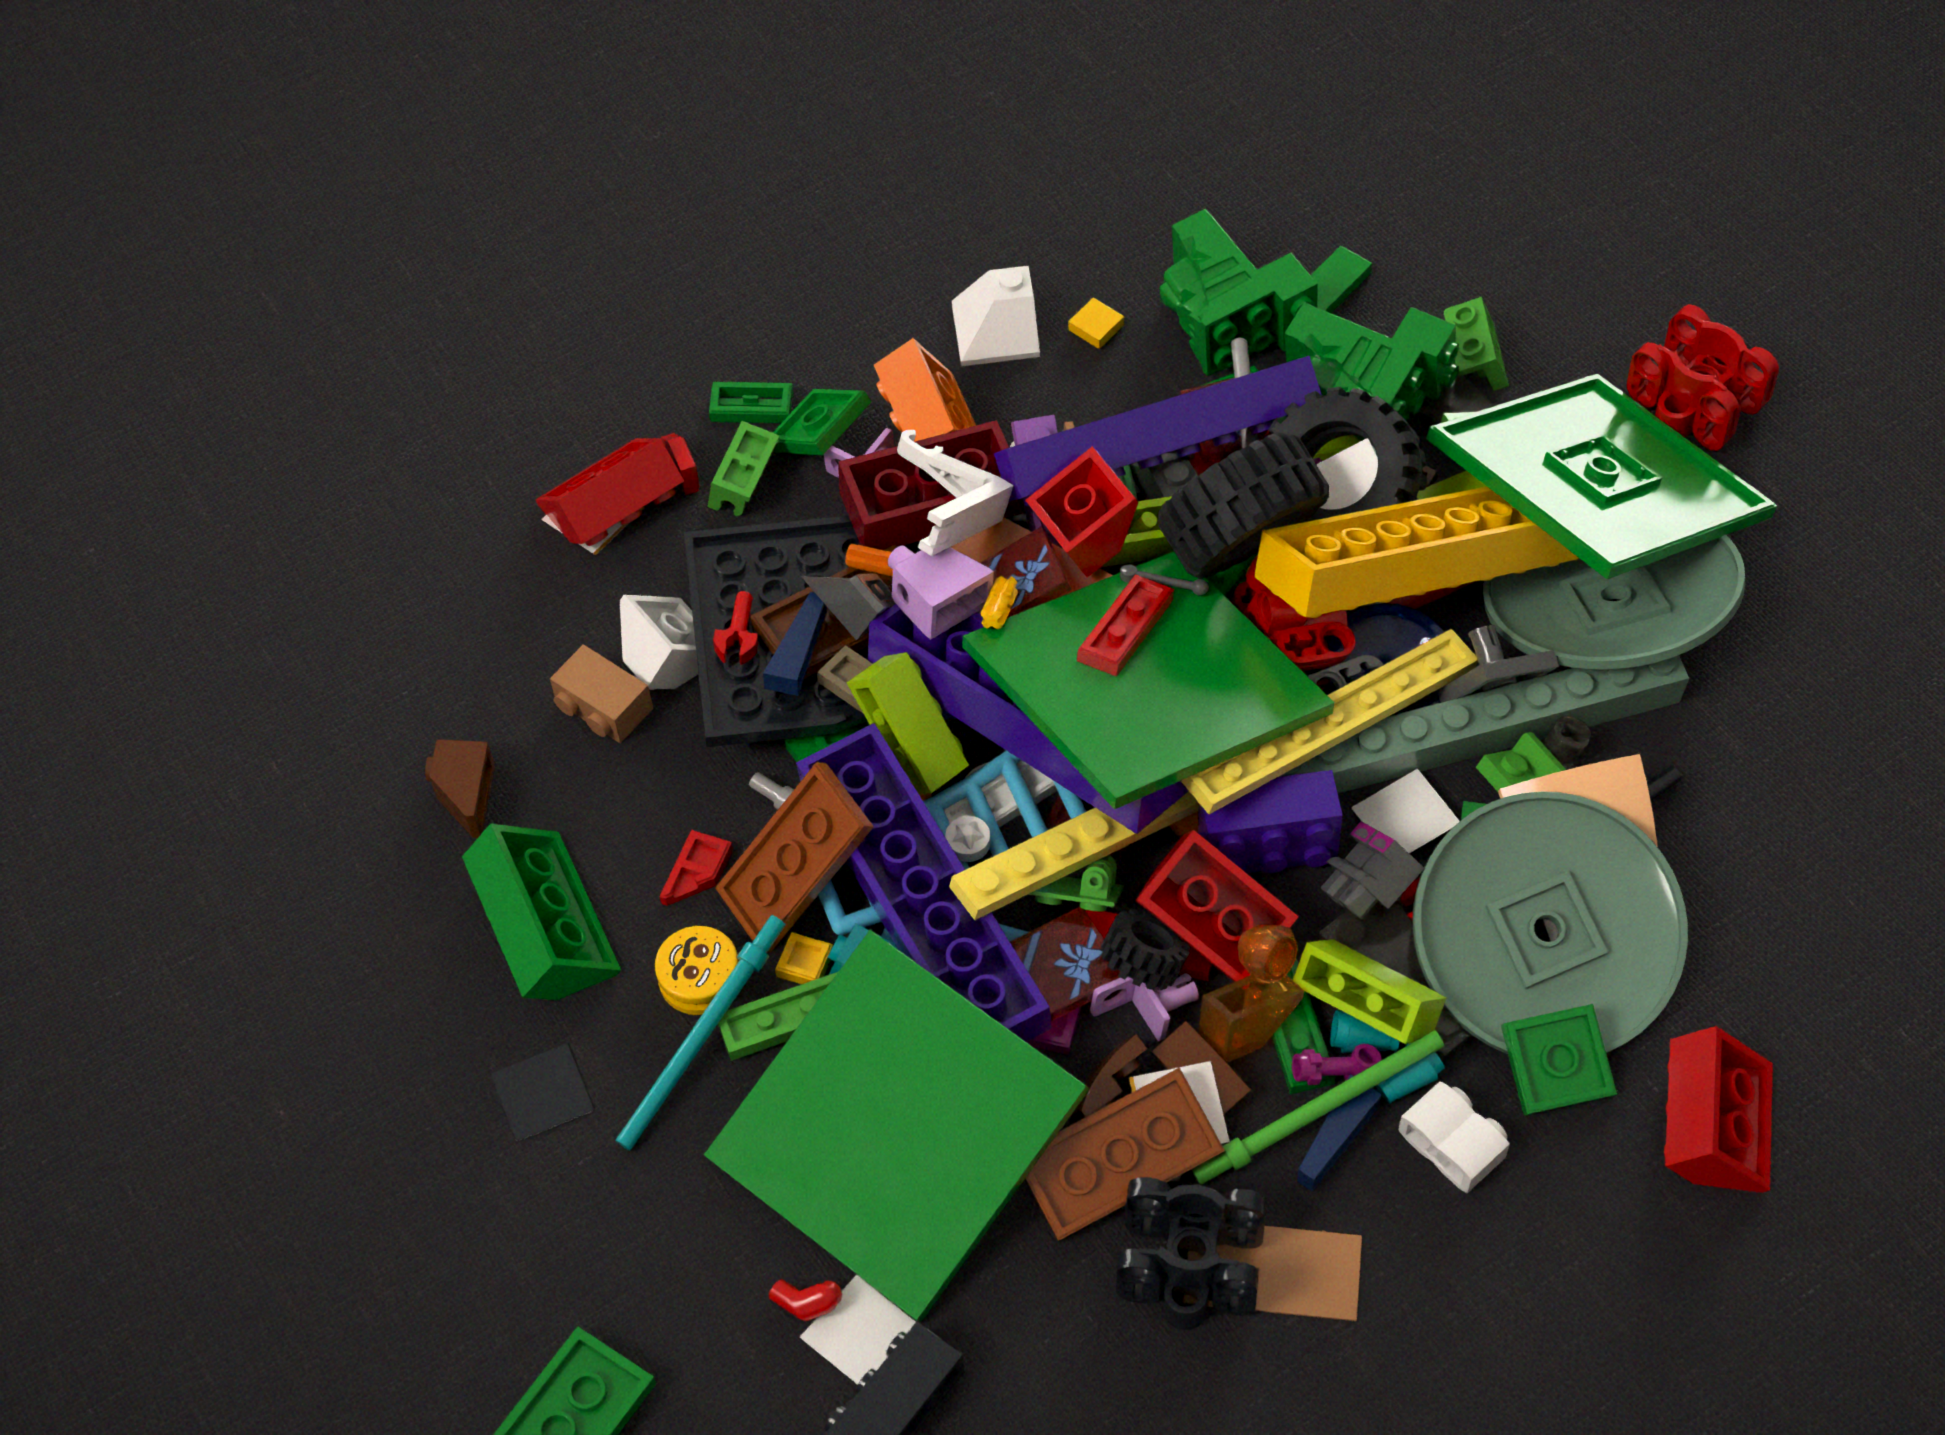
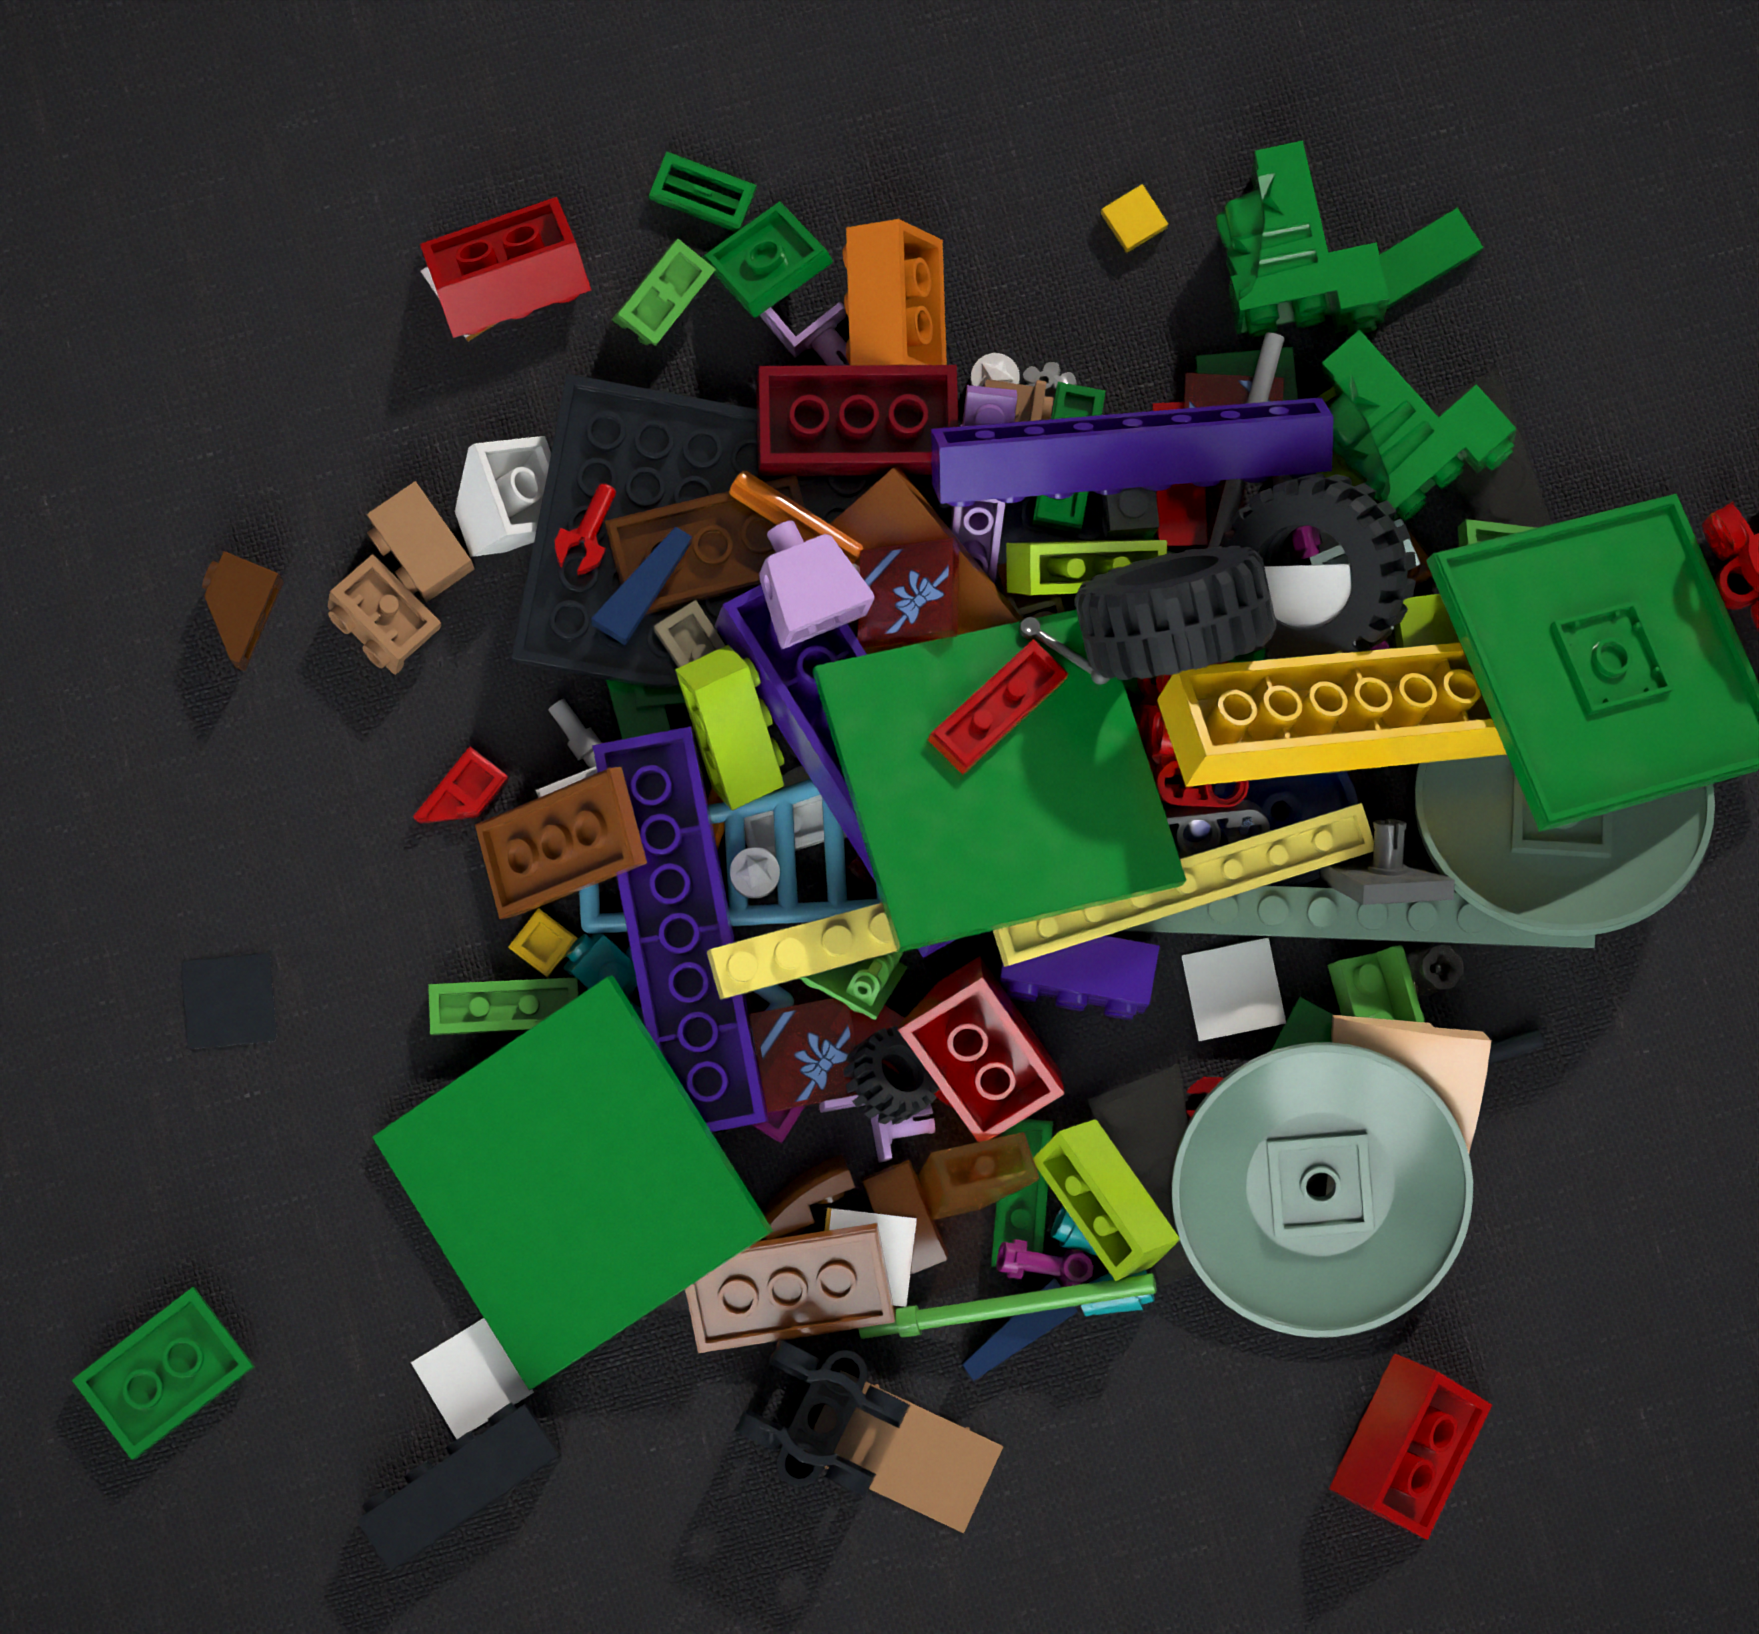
camera: 10 degrees right, 25 degrees up
green slope [462,823,621,1000] -> none
teal bar [615,915,786,1151] -> none
yellow head [655,926,739,1015] -> none
red tile [661,433,700,495] -> none
red arm [769,1279,842,1321] -> none
dark grey slope [801,573,896,641] -> none
white hinge [897,430,1014,556] -> none
white slope [952,266,1040,367] -> none
yellow piece [980,576,1018,630] -> none
red slope [1025,446,1139,578] -> none
clear orange cone [1238,924,1298,985] -> none
dark grey hips [1321,821,1424,920] -> none
white brick [1398,1081,1510,1193] -> none
bright green bracket [1444,297,1509,391] -> none
green tile [1501,1004,1617,1116] -> none
none -> medium nougat bracket [328,554,441,675]

